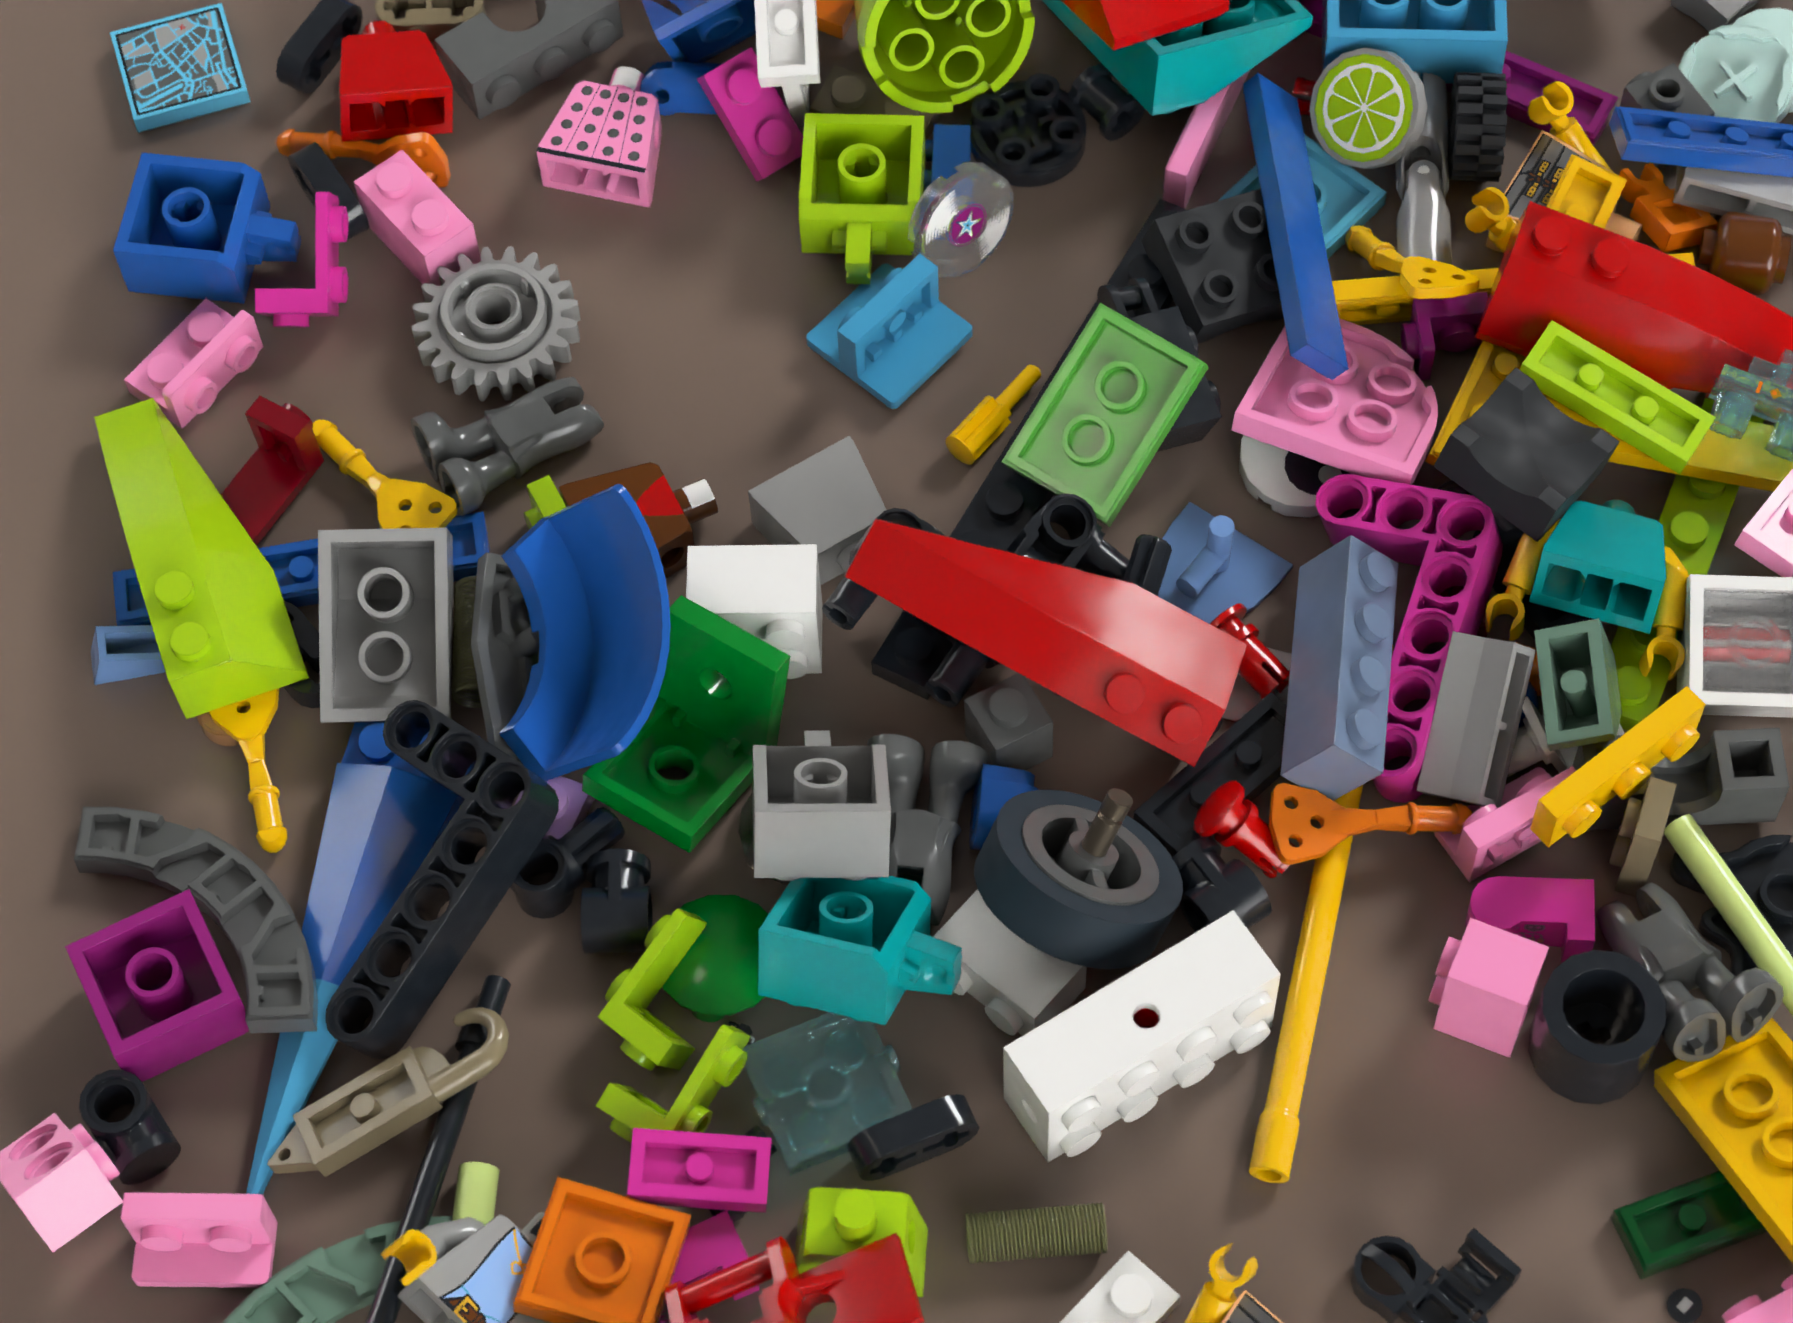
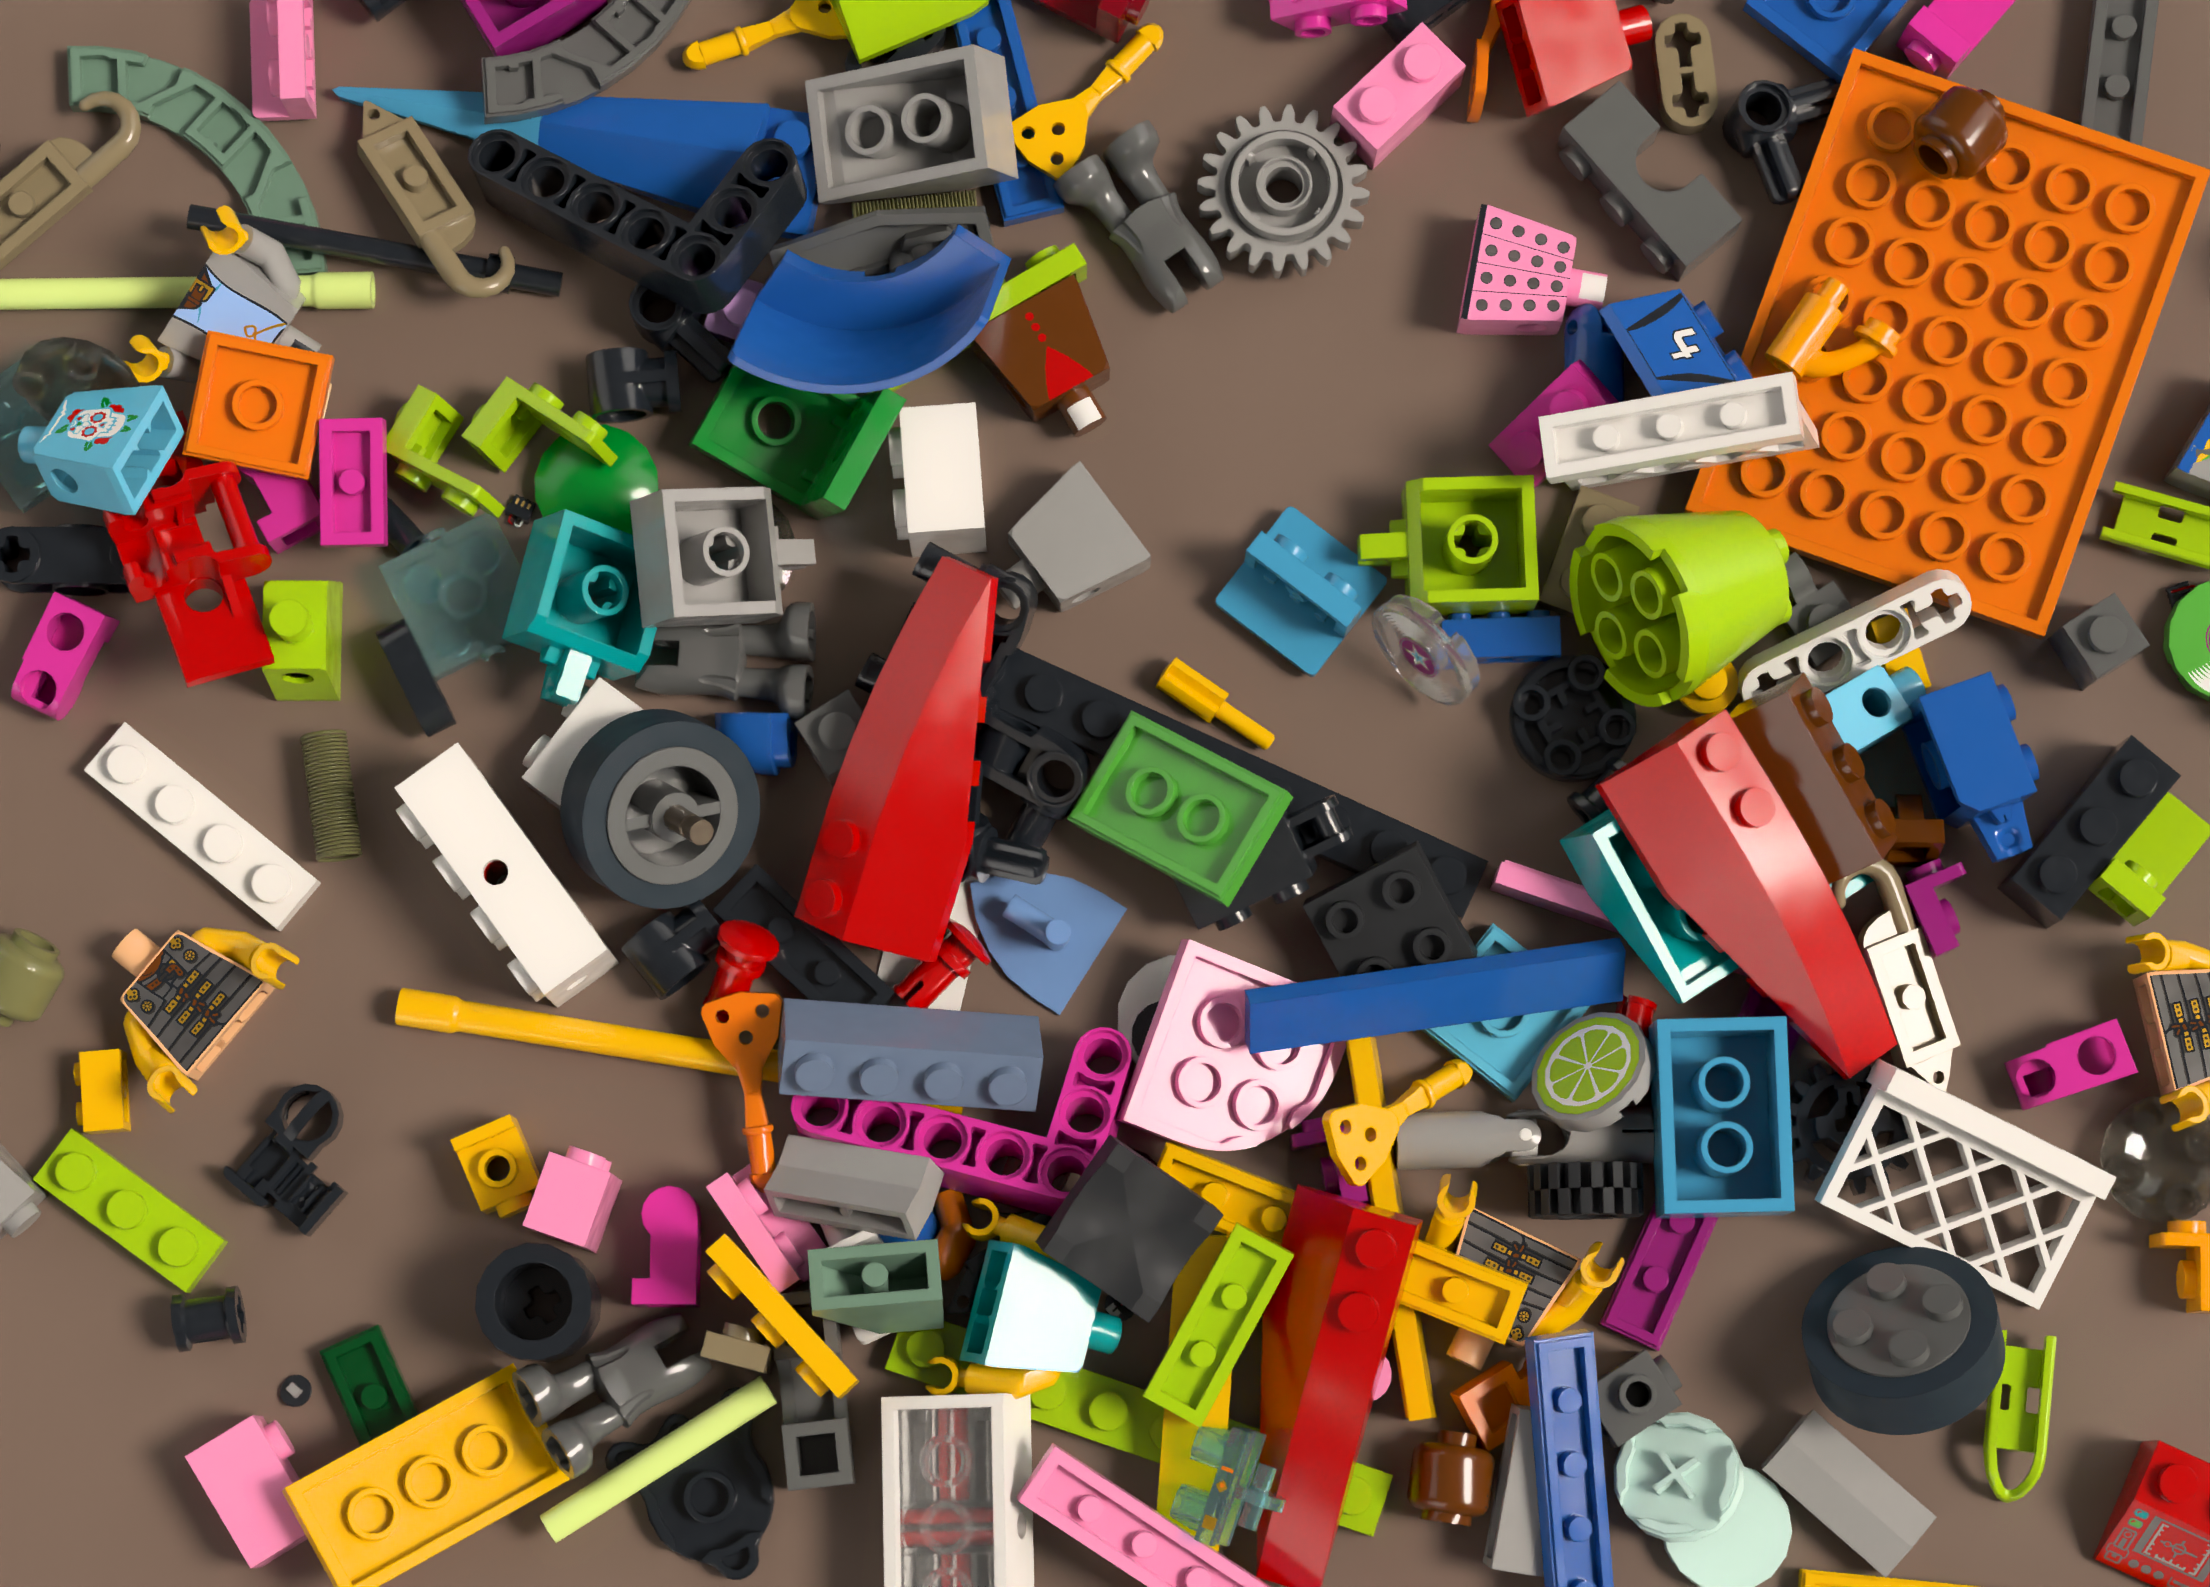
camera: 80 degrees right, 20 degrees up
none -> yellow brick [450,1114,540,1219]

